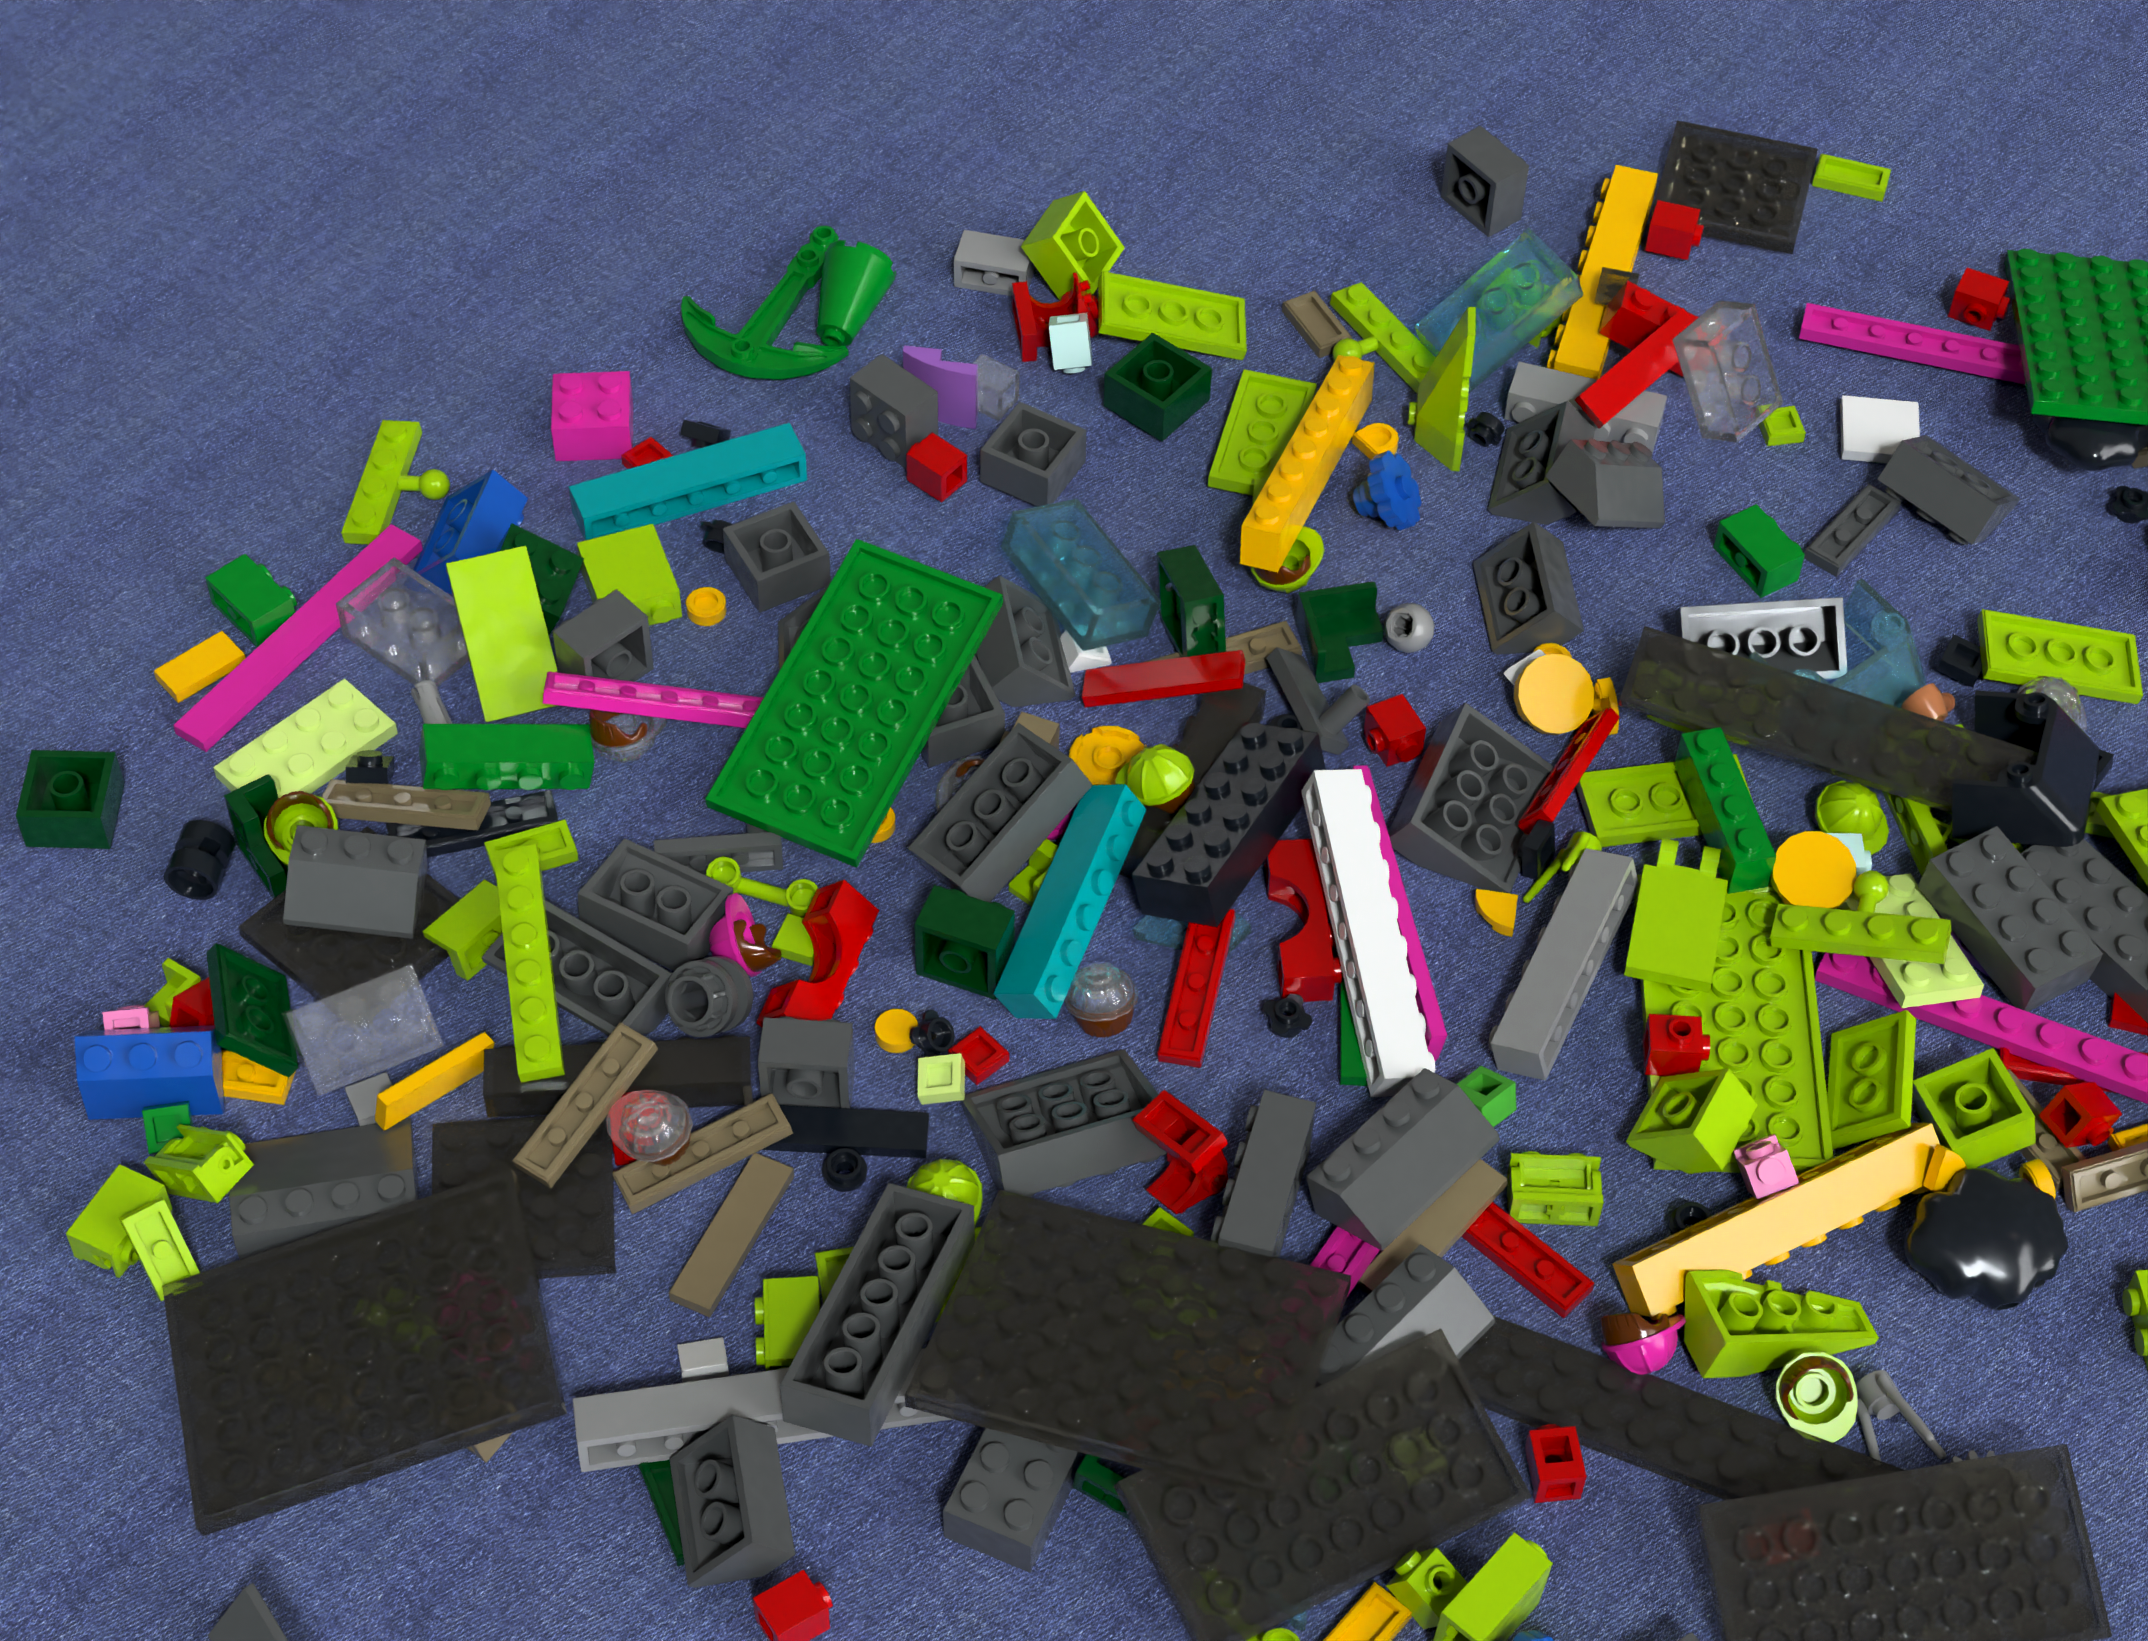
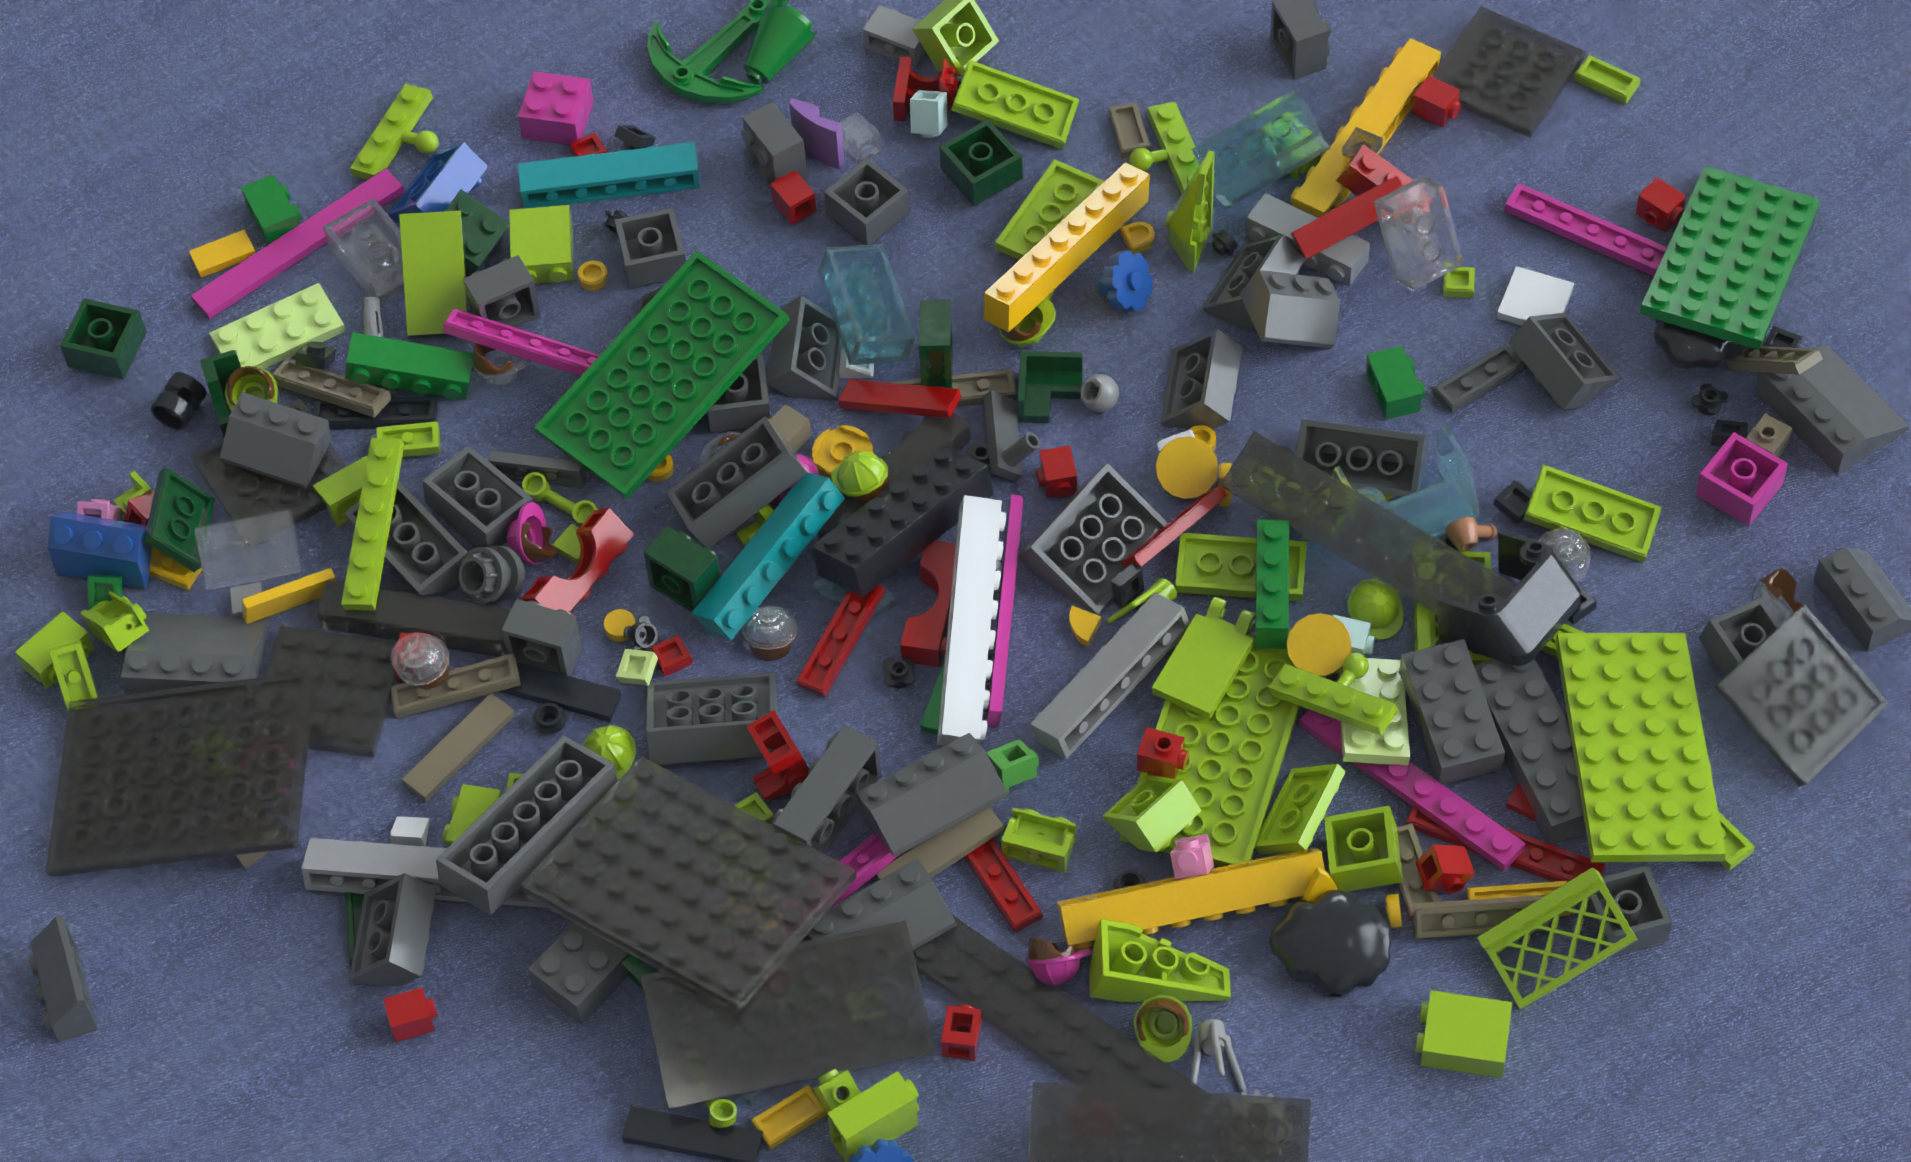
camera: 20 degrees right, 5 degrees up
dark tan tile [512,1022,658,1189] -> none

